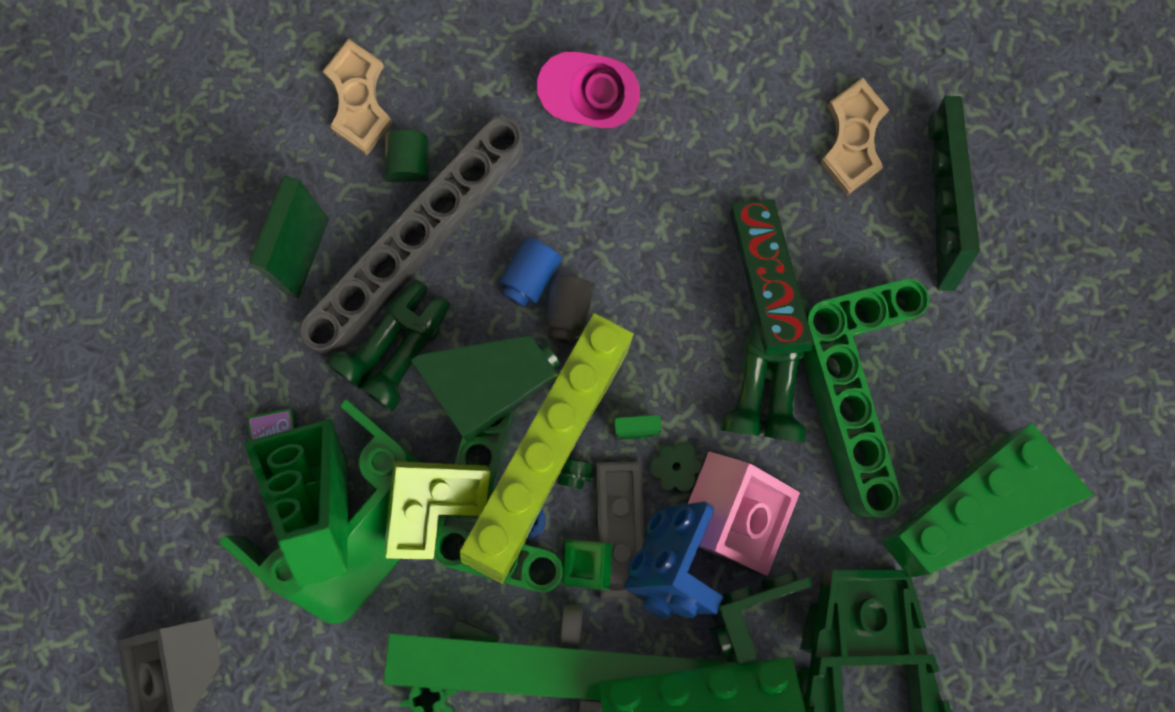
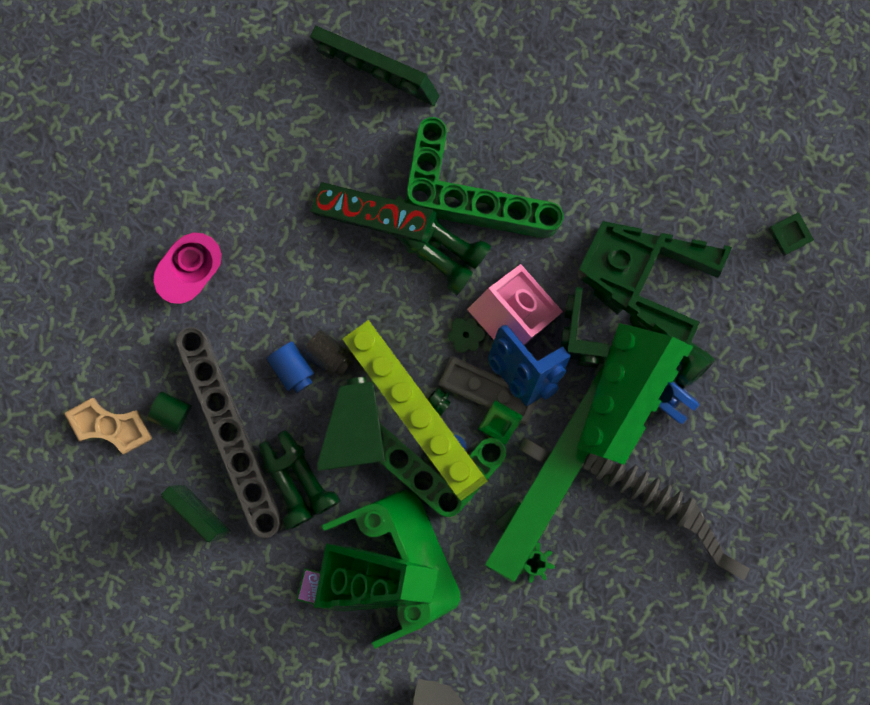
camera: 65 degrees left, 5 degrees up
lime plate [384,461,490,559] -> none
green tile [614,415,662,440] -> none
tan tile [820,78,889,196] -> none
green wedge [880,423,1094,578] -> none

